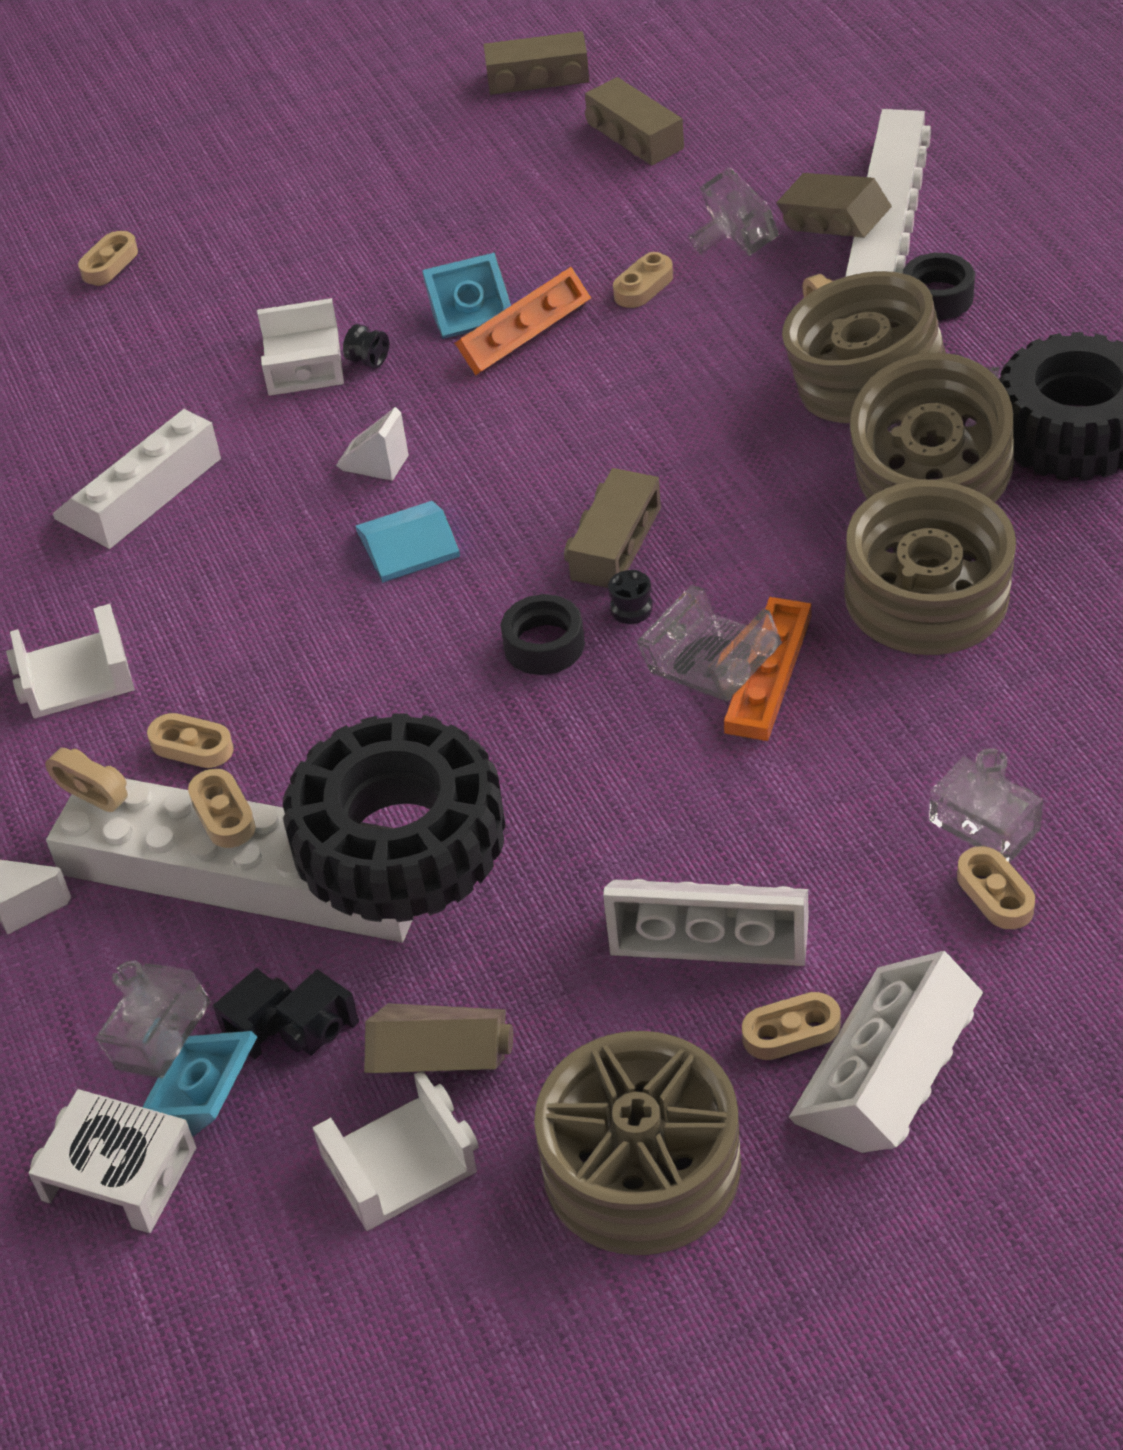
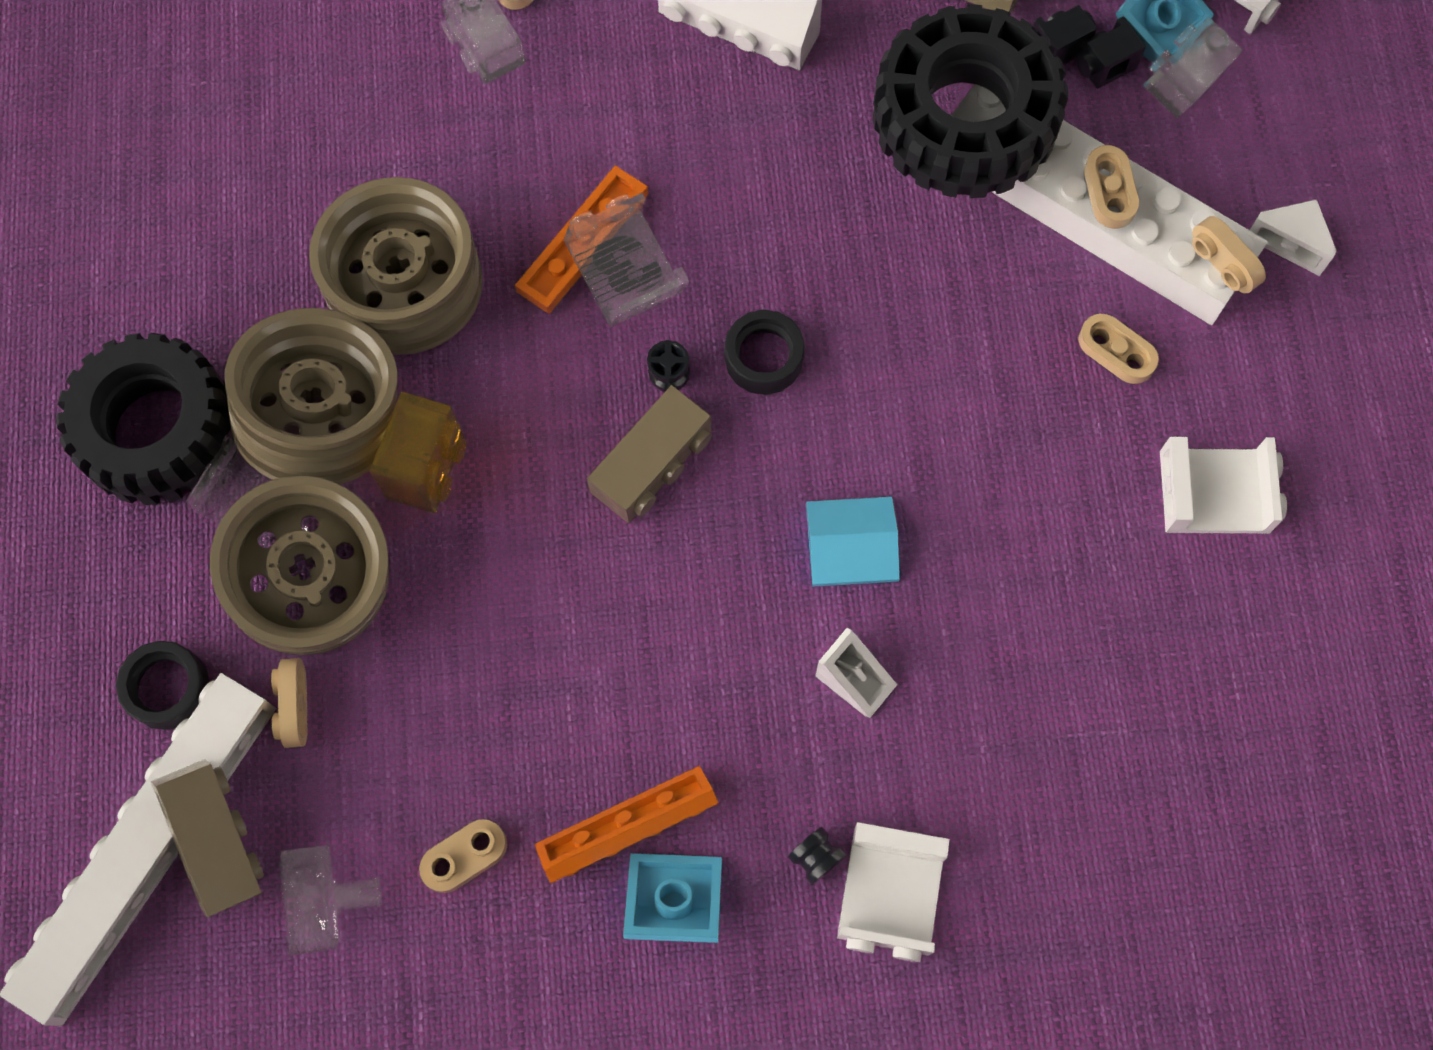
camera: 165 degrees left, 25 degrees up
white slope [53,409,221,549] -> none
none -> clear yellow piece [370,391,467,514]

